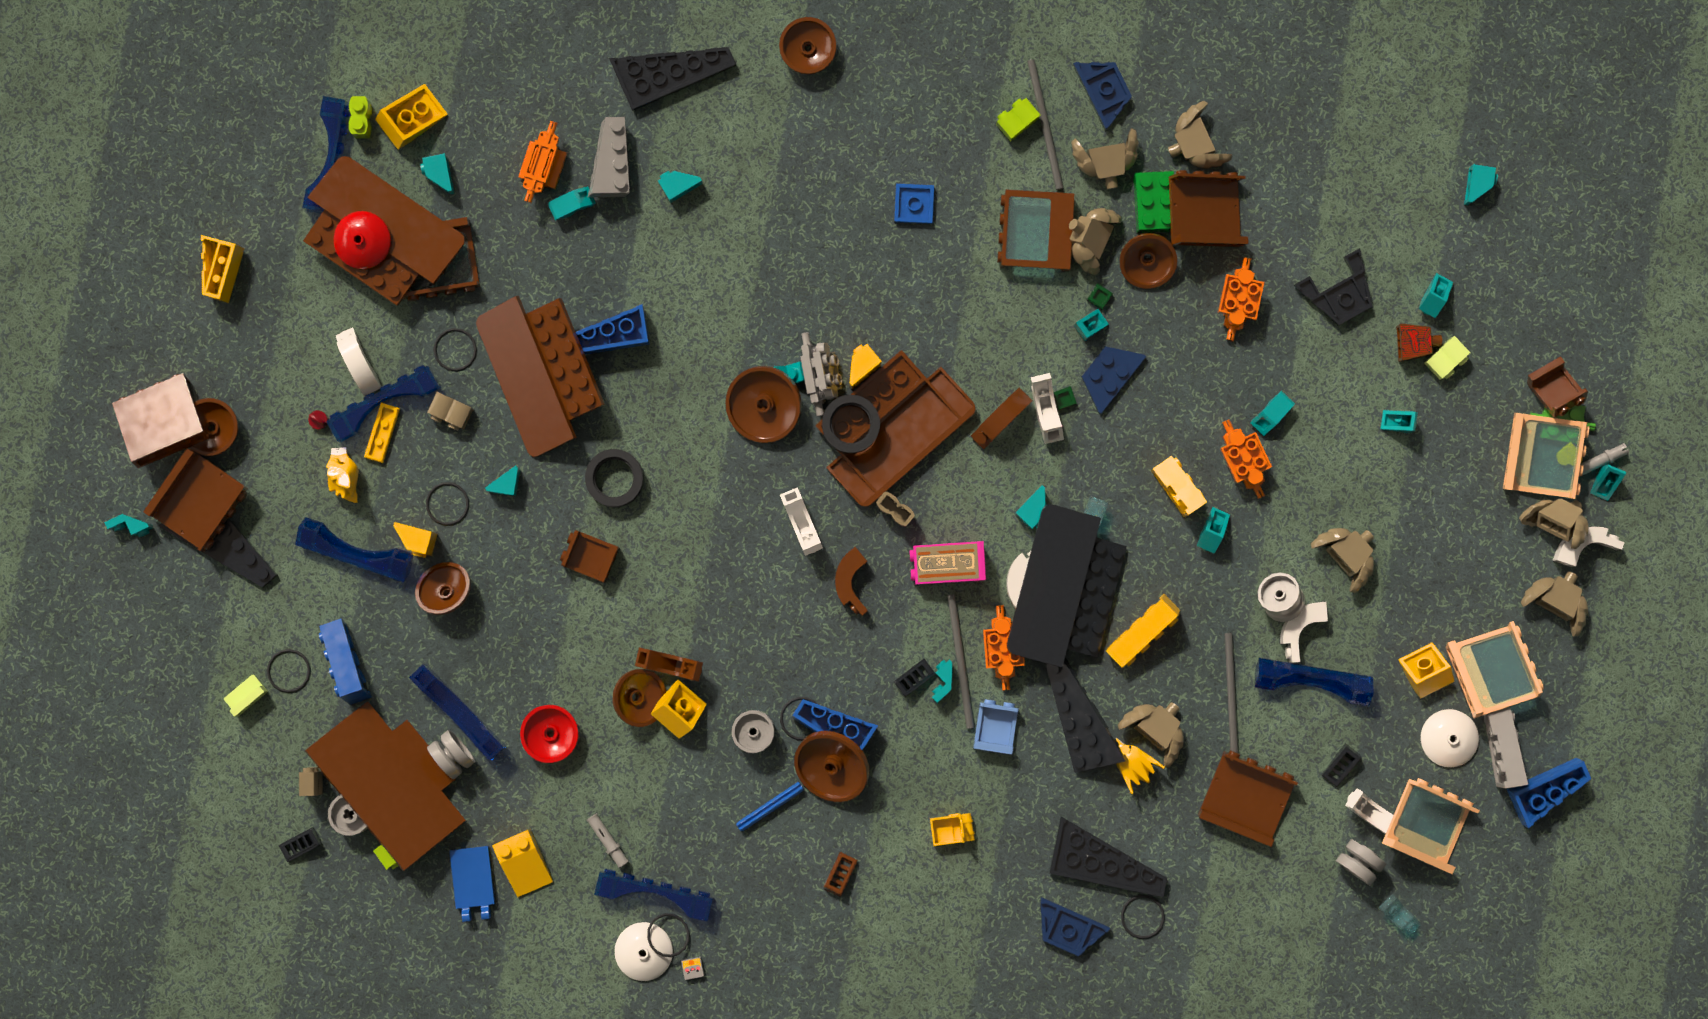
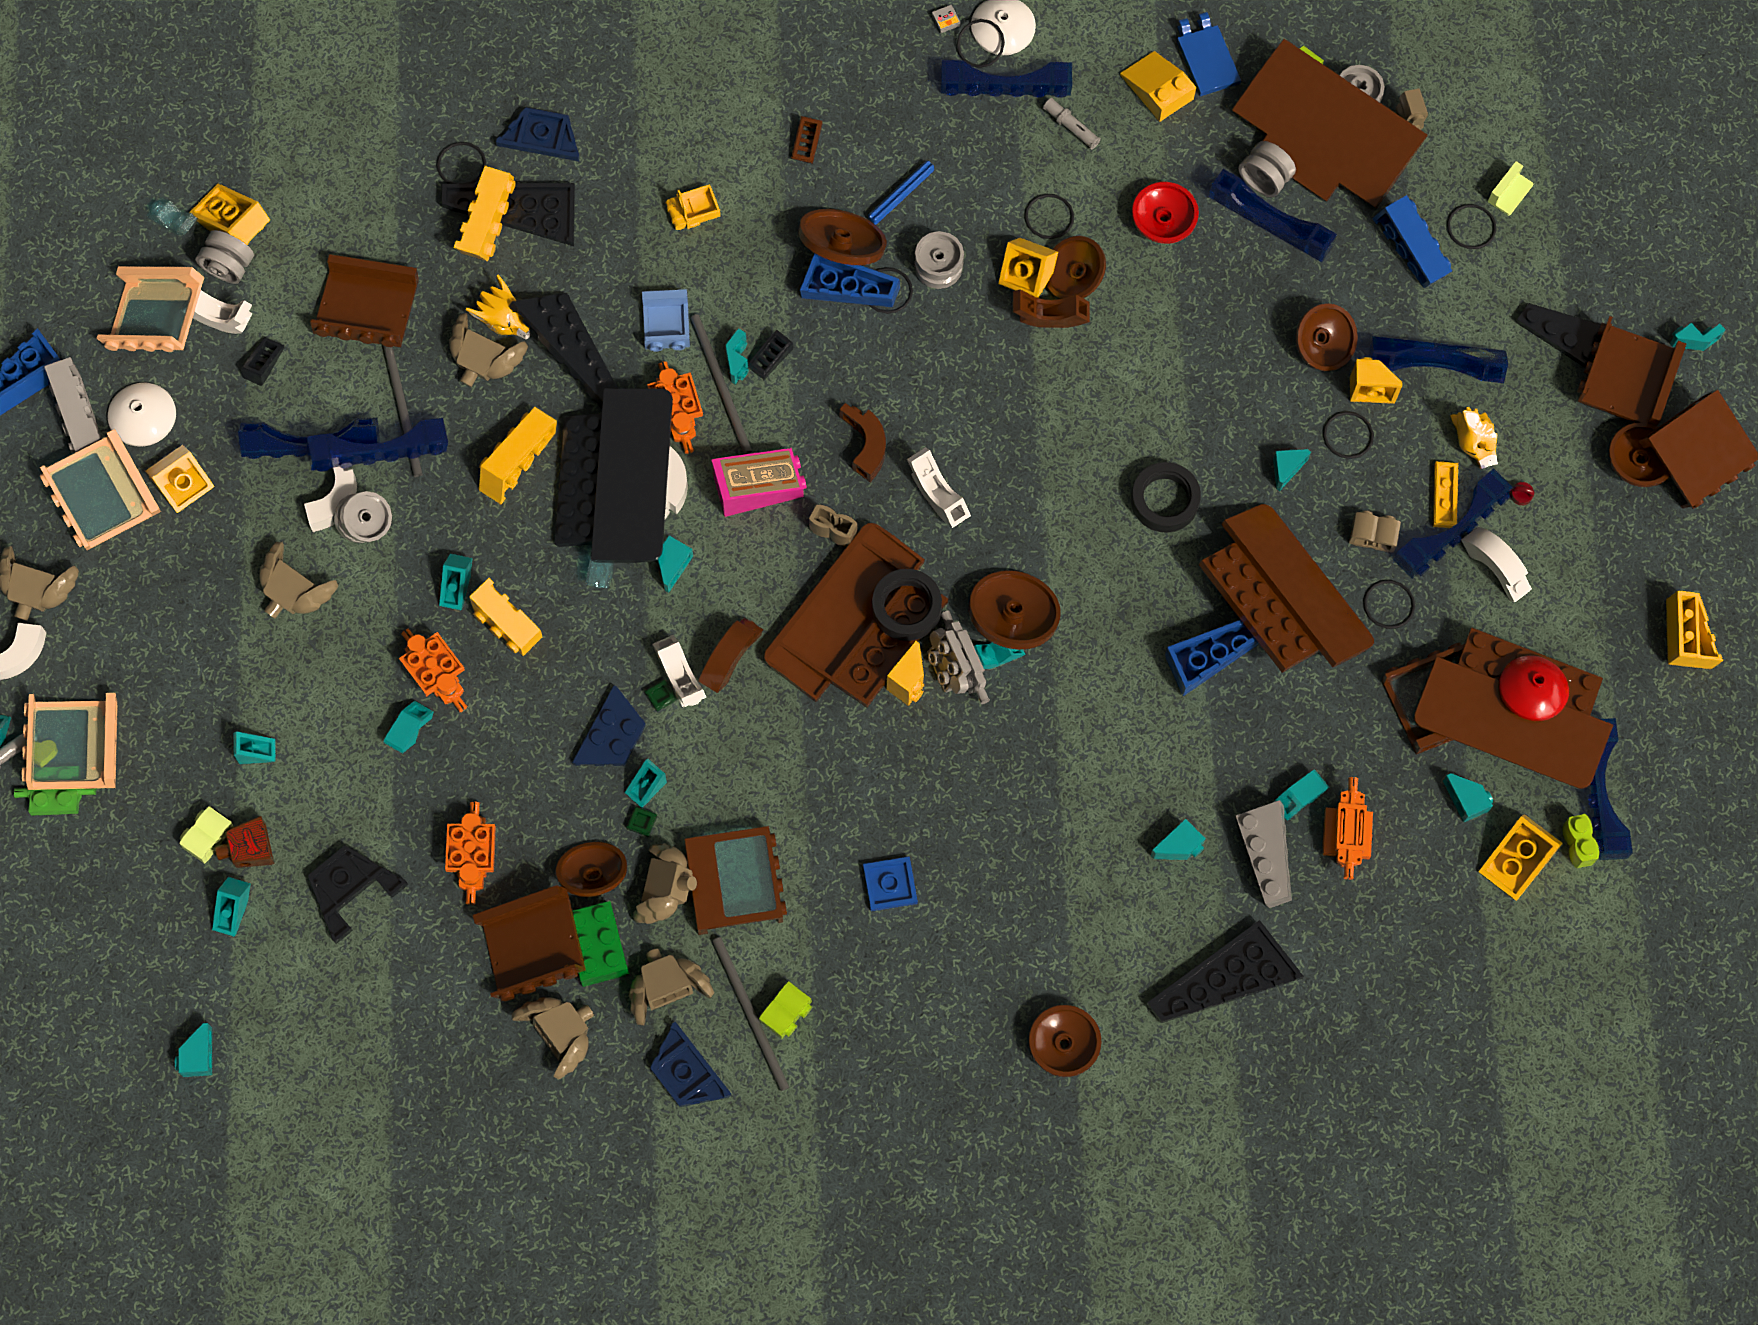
camera: 165 degrees right, 15 degrees down
black slope [279,827,322,862] -> none
reddish brown panel [560,530,620,583] -> none
dark tan torso [1519,499,1589,549] -> none
reddish brown panel [1527,356,1588,418] -> none
none -> yellow slope [188,184,270,245]
none -> clear blue arch [306,418,448,472]
none -> yellow wedge [453,166,515,261]
none -> black piece [1025,194,1074,239]

